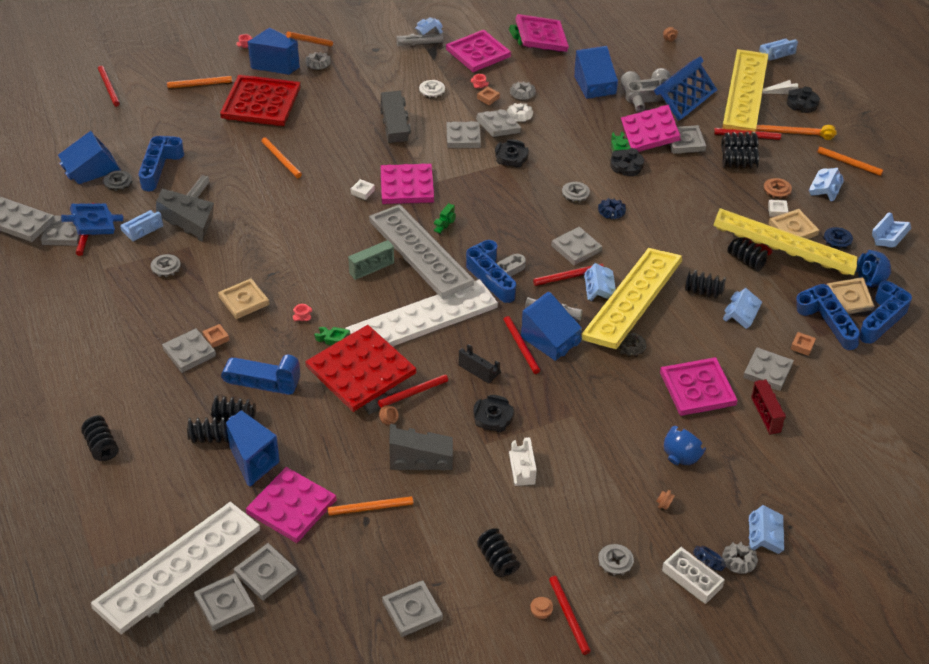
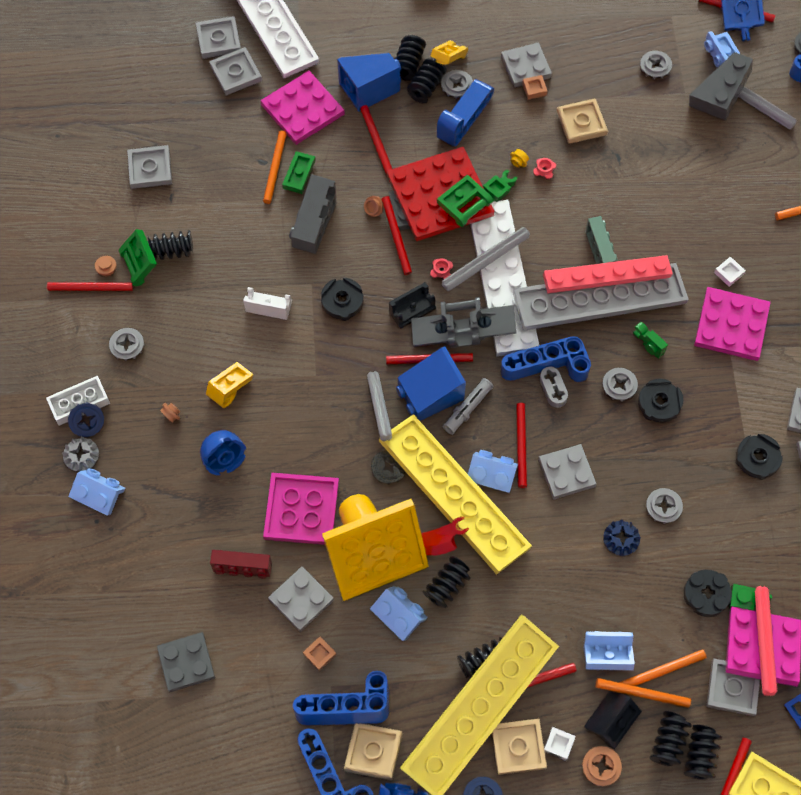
camera: 110 degrees right, 20 degrees up
none -> green plate [118,229,157,287]
none -> dark grey plate [157,632,216,693]
none -> yellow plate [206,362,253,408]
none -> green plate [282,151,316,194]
none -> yellow piece [322,494,429,601]
none -> red bar [360,105,392,175]
none -> light grey axle [367,371,392,441]
none -> dark grey piece [411,297,517,348]
none -> red piece [421,516,469,556]
none -> yellow plate [430,40,468,65]
none -> coral plate [430,258,453,279]
none -> green plate [437,175,493,227]
none -> light grey gear [441,70,473,99]
none -> light grey axle [442,227,530,291]
none -> yellow plate [510,149,529,168]
none -> coral plate [543,255,673,293]
none -> light blue bracket [584,631,635,670]
none -> black panel [584,691,642,749]
none -> orange bar [595,678,691,708]
none -> light grey gear [602,368,638,401]
none -> orange bar [618,649,706,686]
none -> black plate [638,379,684,422]
none -> coral axle [755,586,777,696]

